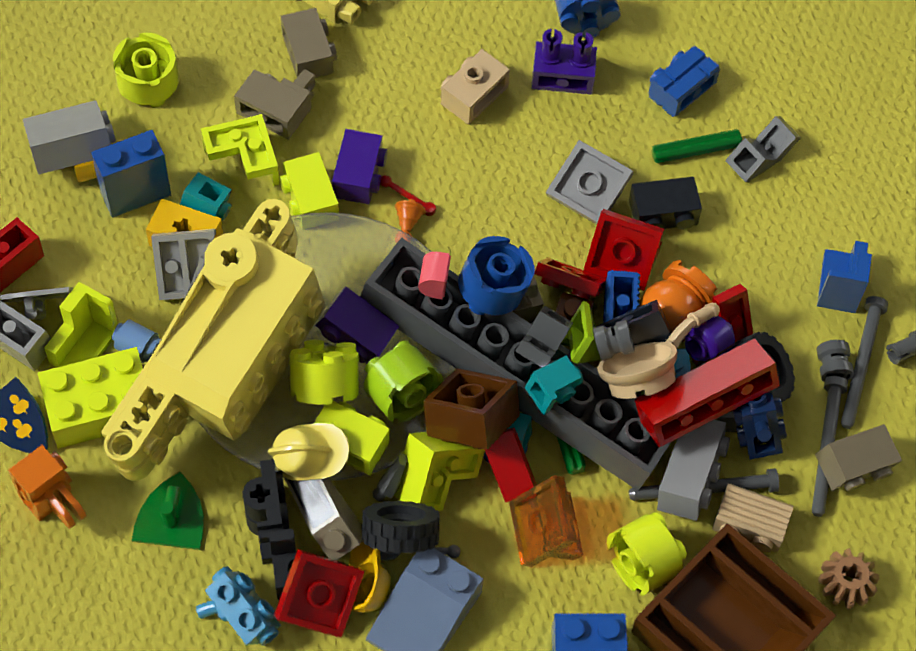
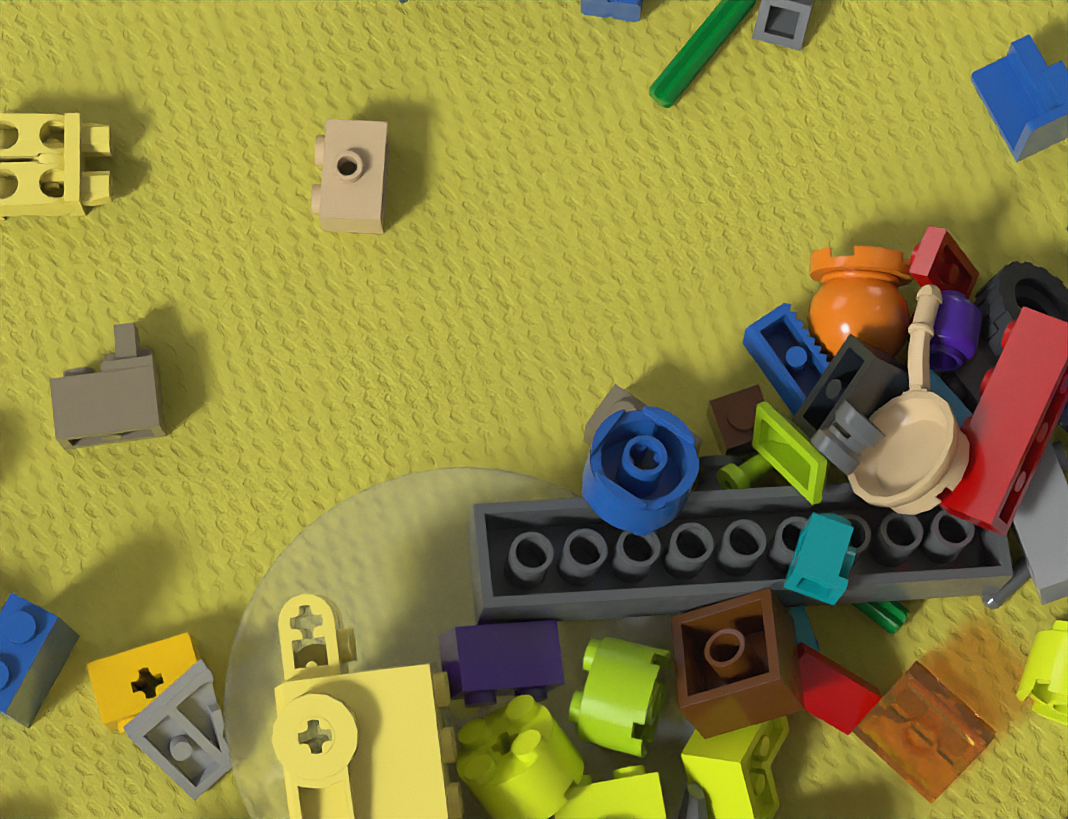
camera: 30 degrees left, 15 degrees up
teal brick [180,172,232,221] -> none
neon yellow panel [201,114,280,186] -> none
neon yellow brick [279,152,339,230] -> none
dark tan brick [281,7,337,78] -> none
dark purple brick [332,129,387,205] -> none
red hinge [380,175,436,216] -> none
orange piece [395,199,426,244] -> none
coral brick [418,251,451,299] -> none
dark grey slope [515,306,573,367] -> none
dark purple brick [531,29,597,95] -> none
red plate [534,257,606,299] -> none
light grey hinge [546,140,634,225] -> none
red bracket [583,209,664,291] -> none
black brick [629,176,702,229] -> none

